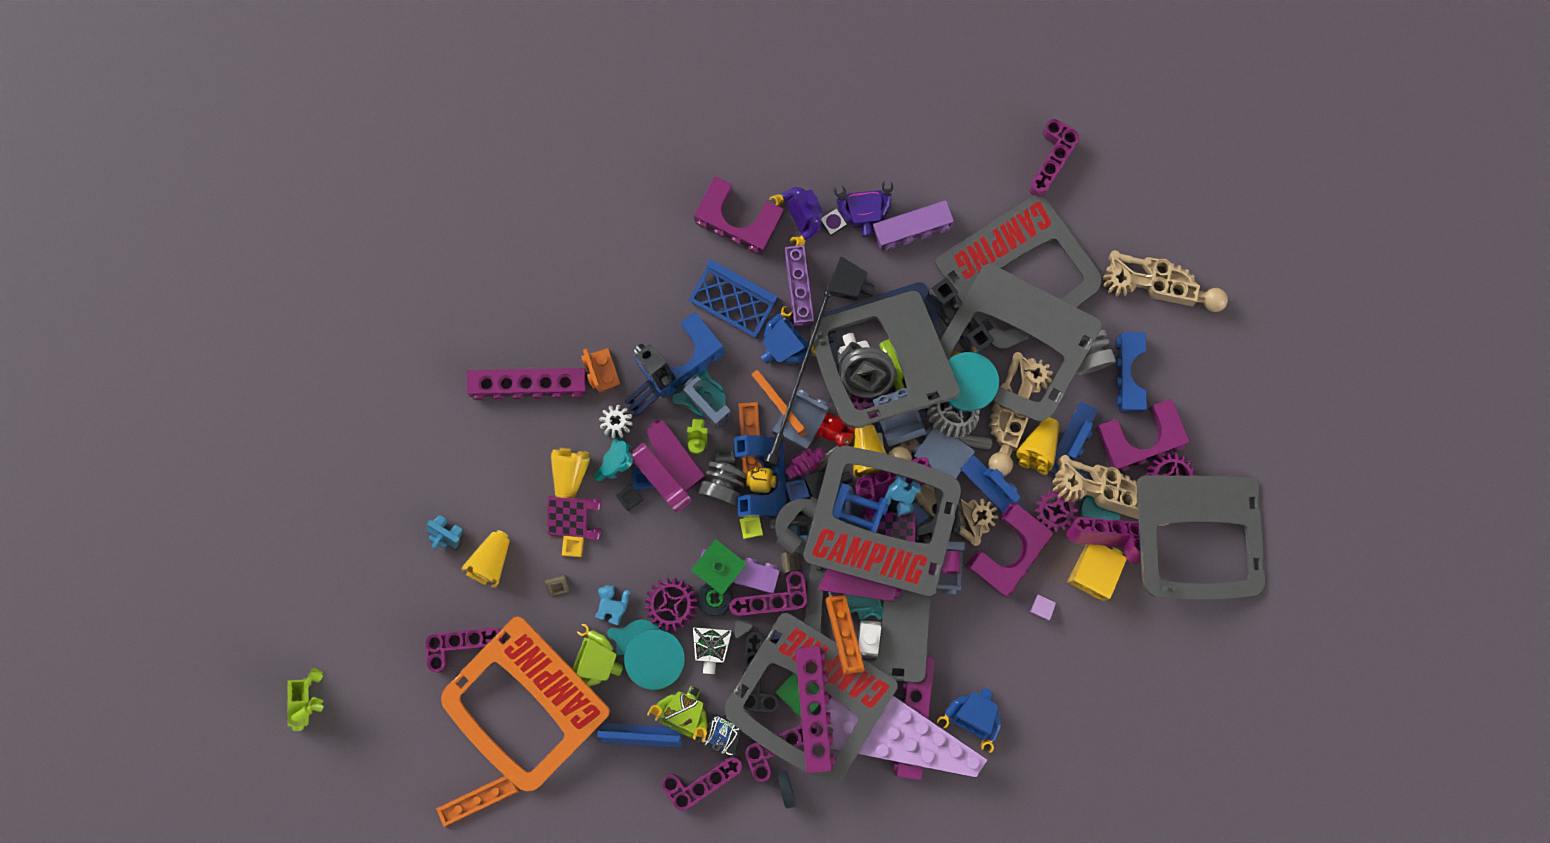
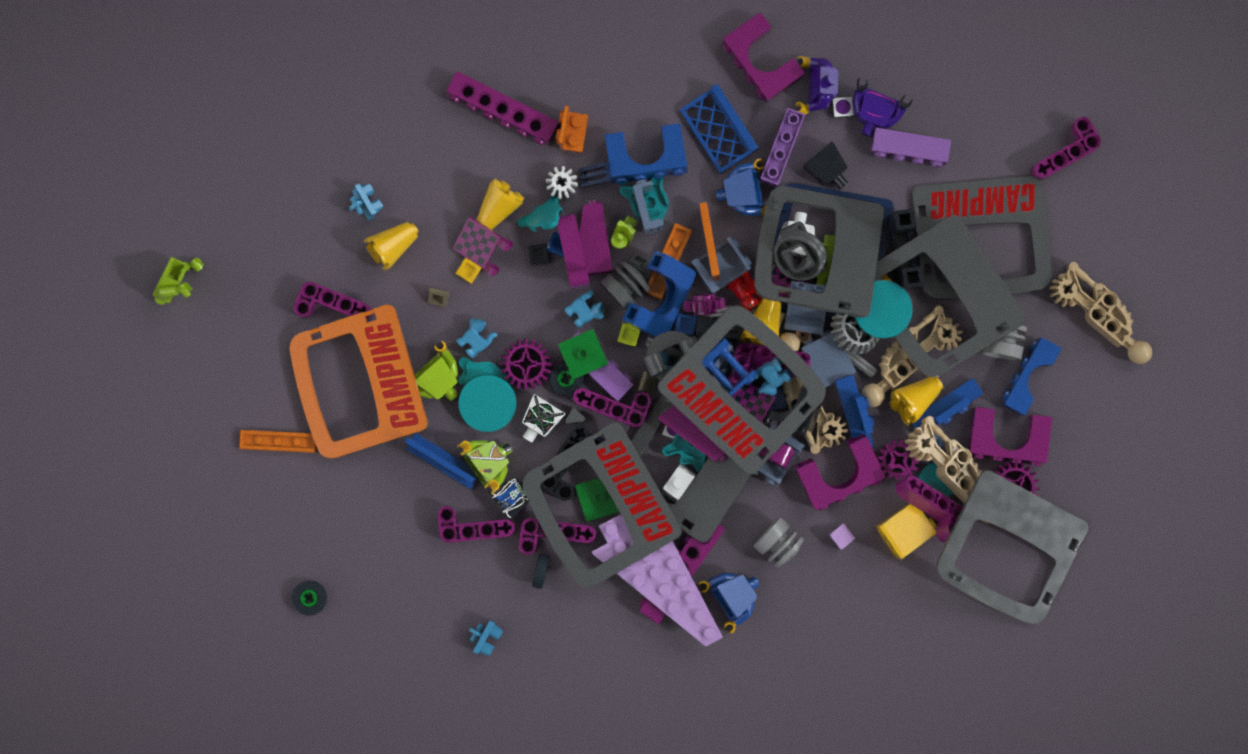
camera: 30 degrees right, 5 degrees up
black torso [634,344,676,390] -> none
yellow head [746,467,776,494] -> none
black piece [763,290,832,467] -> none
magenta brick [795,646,835,773] -> none
orange tile [825,595,865,675] -> none
none -> dark azure animal [564,289,605,329]
none -> light grey wheel [753,517,804,569]

